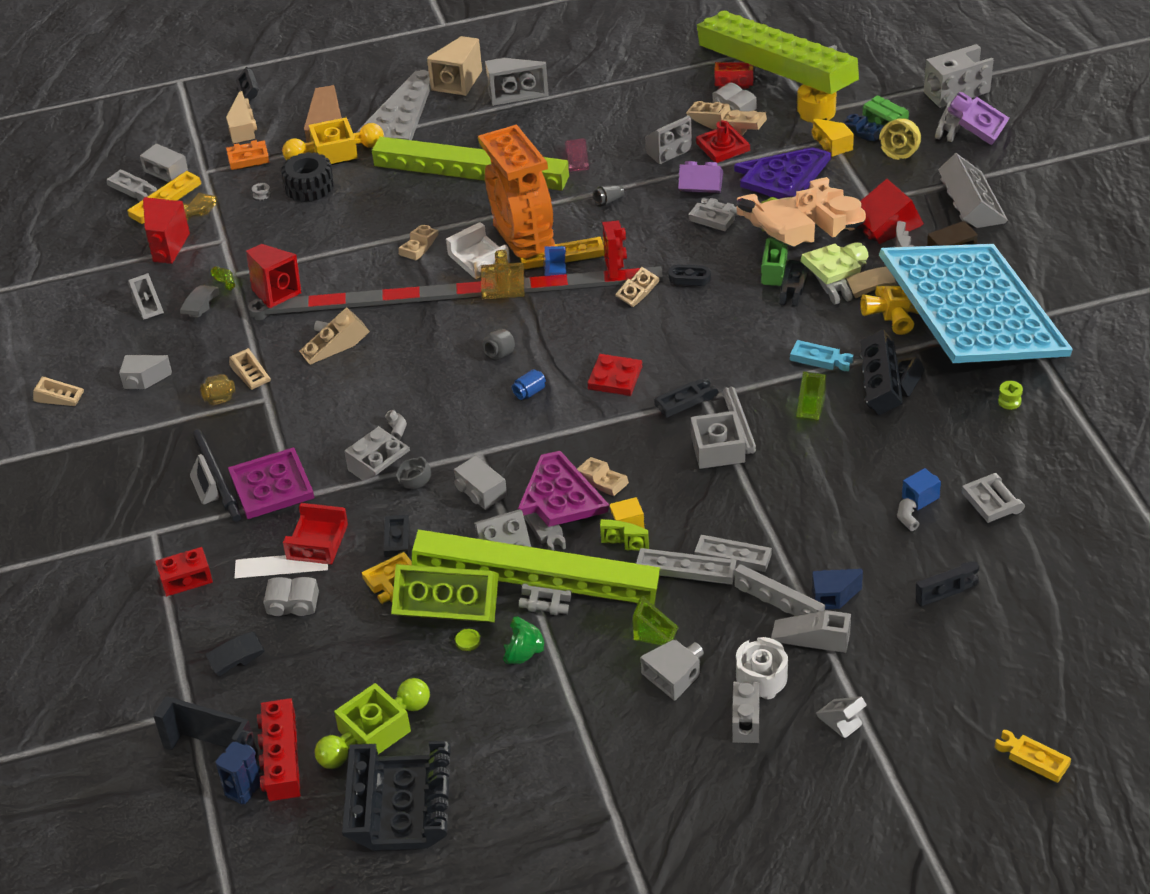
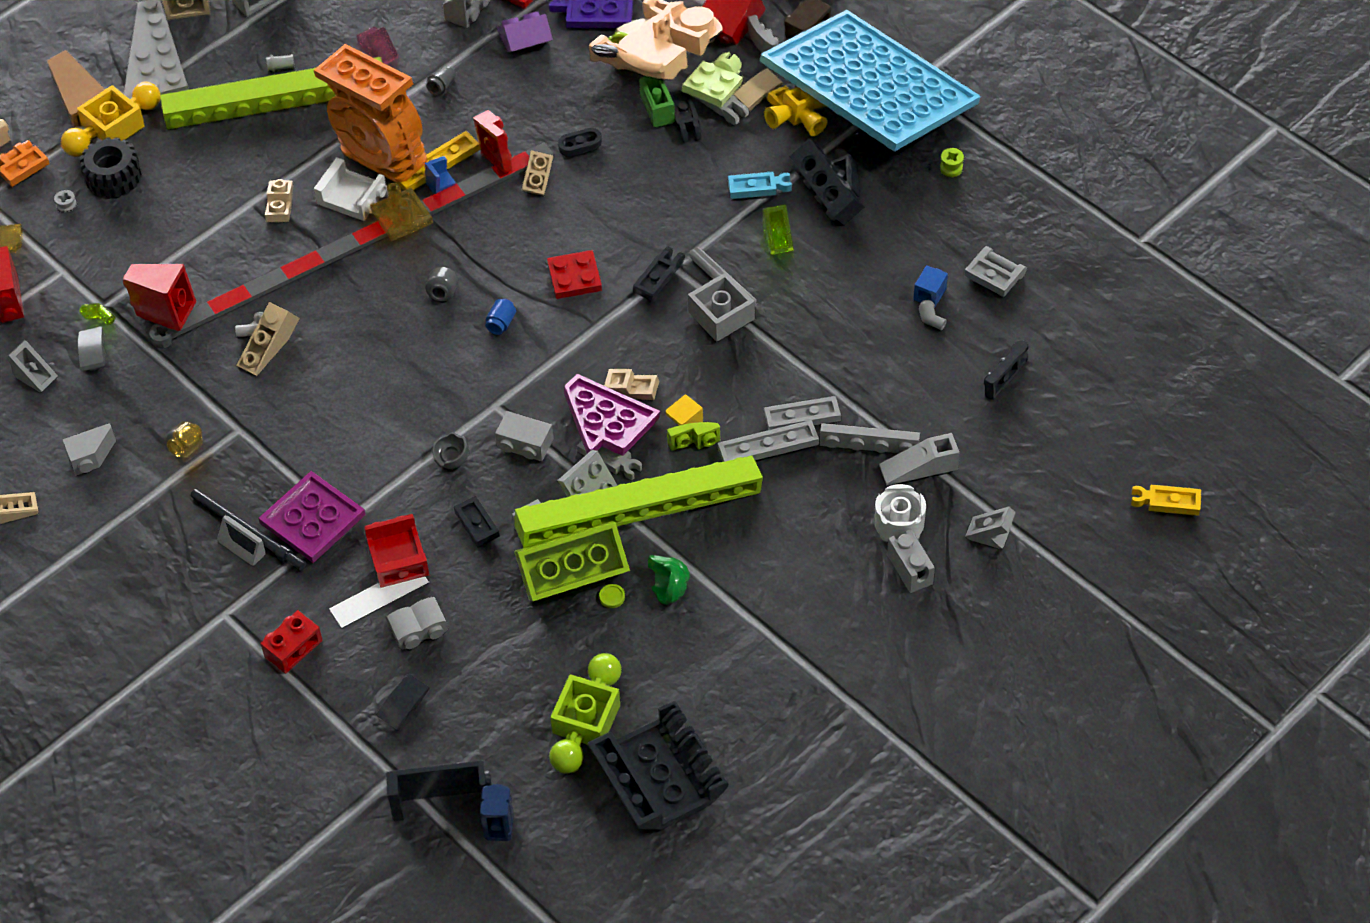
camera: 30 degrees left, 10 degrees up
tan slope [229,348,271,390] -> none
red brick [257,698,301,801] -> none
light grey slope [344,426,410,481] -> none
yellow plate [362,552,412,604] -> none
light grey arm [385,410,407,440] -> none
light grey plate [519,584,572,615] -> none
clear neon green slope [633,597,678,646] -> none
light grey torso [640,640,704,701] -> none
light grey plate [689,198,739,231] -> none
dark blue slope [812,569,863,609] -> none

